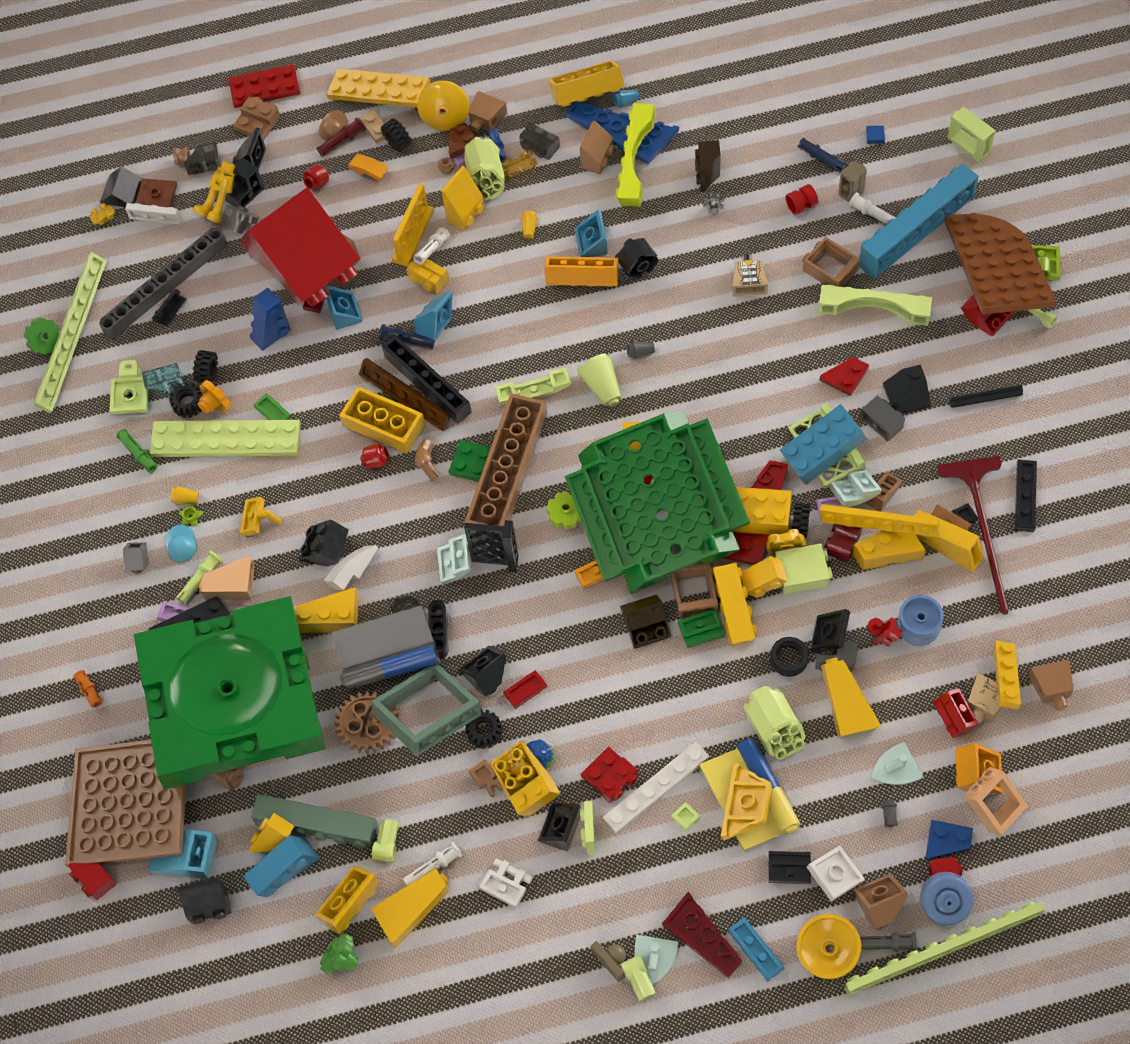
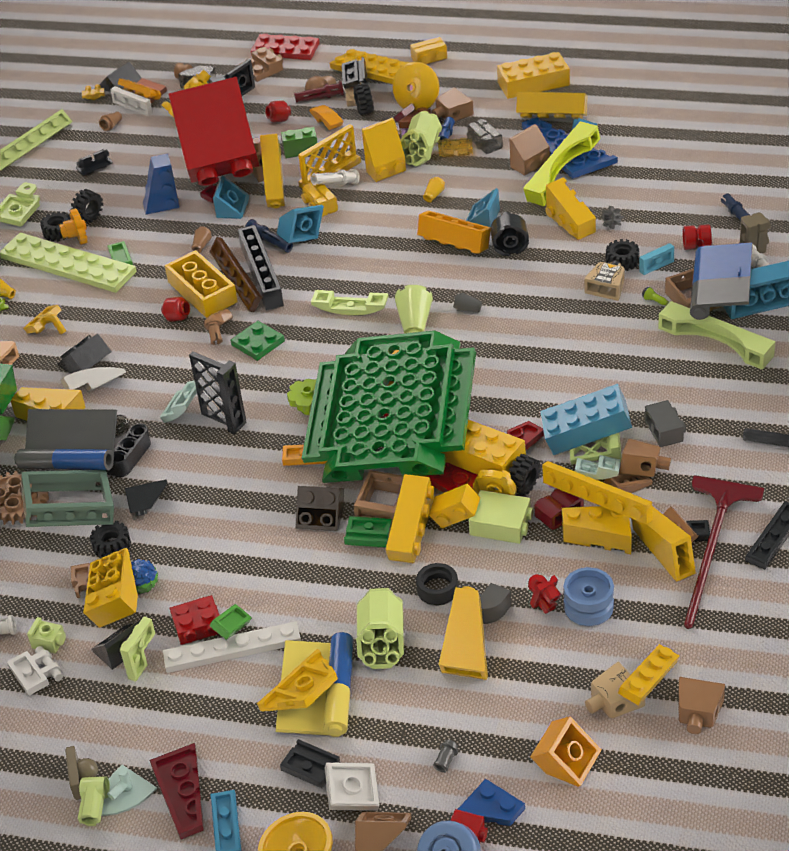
camera: 25 degrees right, 20 degrees down
dark grey beam [99,227,226,339] -> none
clear light blue slope [142,363,185,394] -> none
medium nougat brick [464,393,547,537] -> none
red tile [503,670,547,709] -> none
yellowish green tile [671,802,700,832] -> none
dark brown slope [695,140,721,192] -> none
black plate [810,609,850,654] -> none
red wing [819,357,869,396] -> none
light aqua shield [871,742,923,785] -> none
black slope [883,364,931,414] -> none
red brick [933,688,978,738] -> none
light nougat window [963,767,1028,836] -> none
none -> yellowish green brick [27,617,66,654]
none -> medium nougat cone [99,112,122,131]
none -> light orange plate [118,78,161,100]
none -> medium nougat cone [191,226,212,253]
none -> bright green tile [209,604,252,640]
none -> yellow slope [260,134,285,209]
none -> bright green slope [281,127,319,158]
none -> plate [342,57,367,89]
none -> tile [393,103,415,122]
none -> yellow brick [410,37,447,64]
none -> yellow brick [497,52,570,99]
none -> yellow wedge [546,177,596,240]
none -> black tyre [606,239,640,271]
none -> medium nougat torso [619,439,671,477]
none -> medium azure plate [639,243,675,275]
none -> lime piece [642,287,669,306]
none -> door [690,242,753,320]

